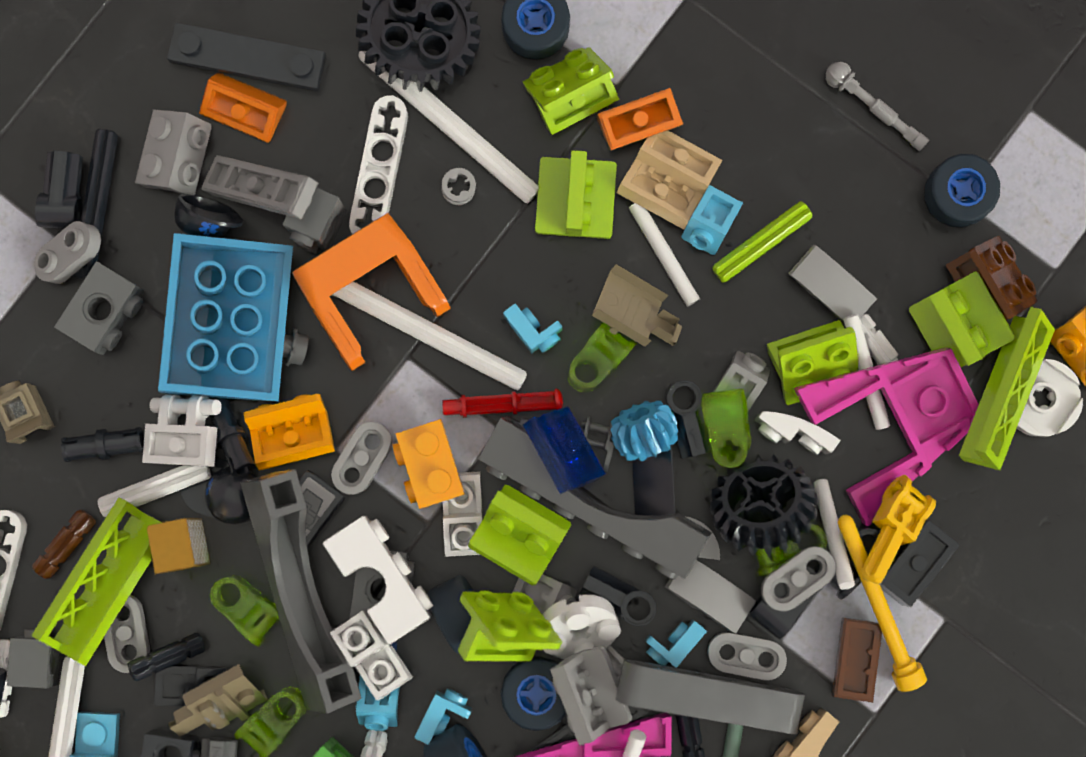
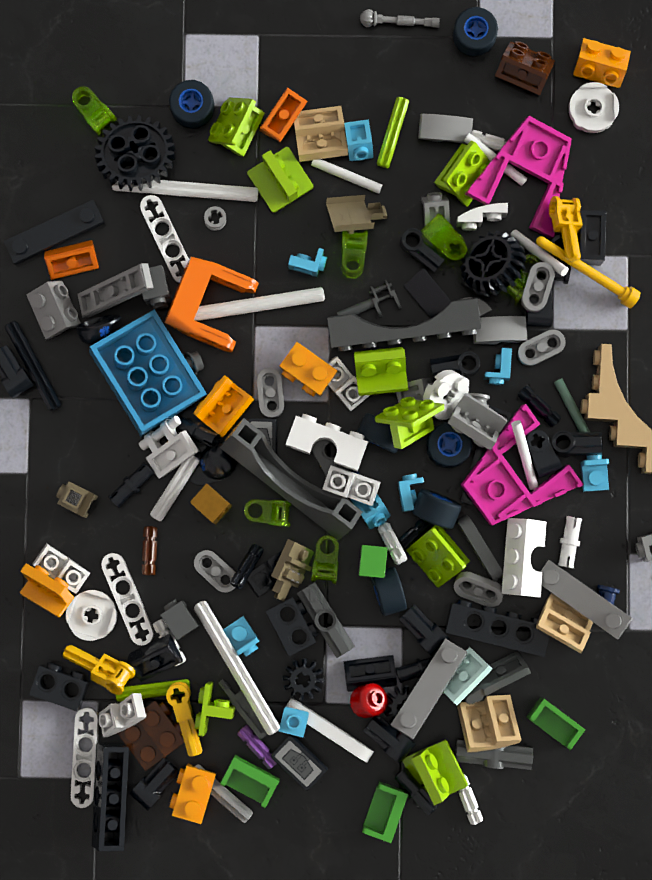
camera: 35 degrees left, 0 degrees up
lime fence [31,497,162,666] -> none
light grey plate [34,221,101,284] -> none
dark grey brick [54,261,145,355] -> none
red piece [442,388,563,418] -> none
clear blue plate [523,406,606,494] -> none
dark azure gear [610,401,678,461] -> none
dark grey beam [615,659,805,734] -> none
reddish brown plate [832,617,882,703] -> none
lime bracket [909,271,1015,367] -> none
lime fence [959,307,1055,470] -> none

